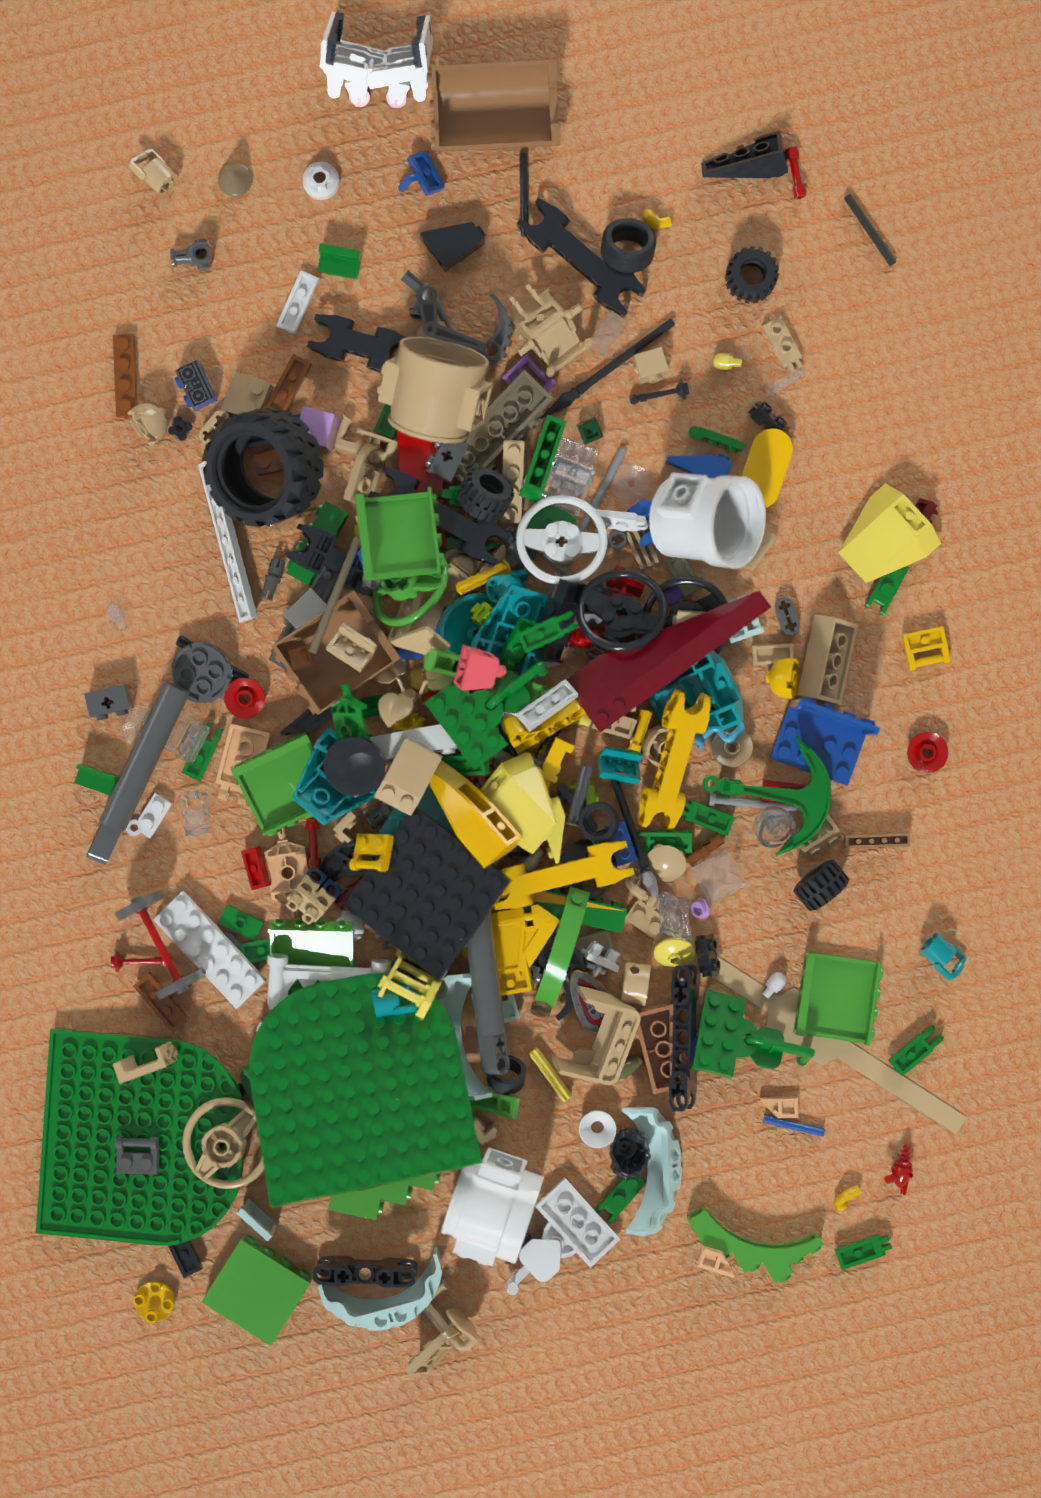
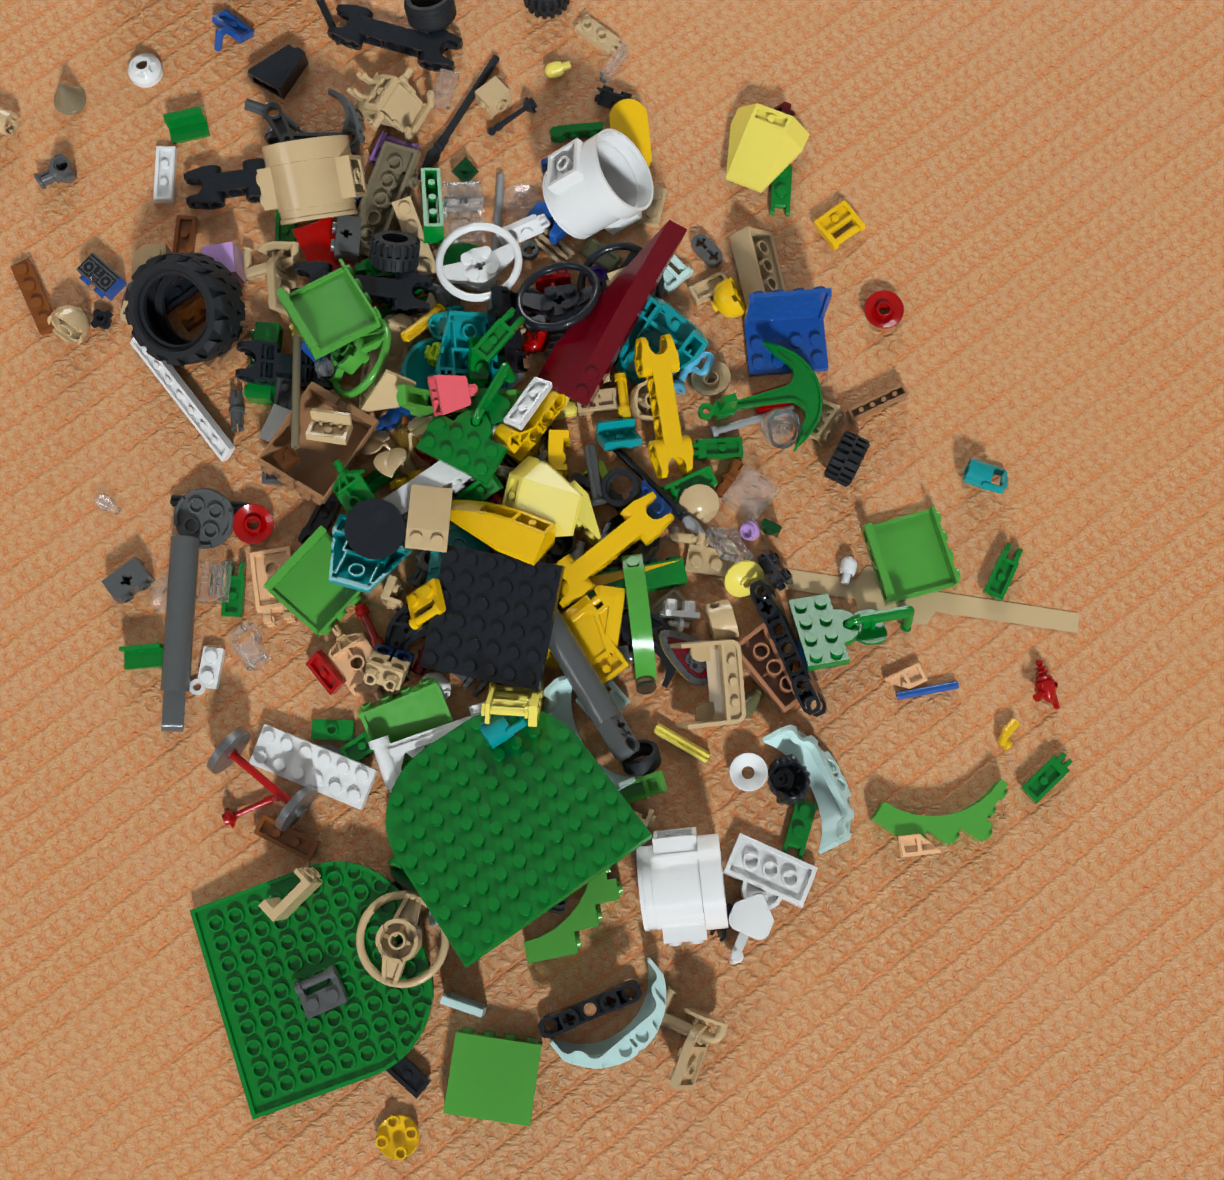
camera: 20 degrees left, 10 degrees down
none -> dark green tile [759,518,782,538]

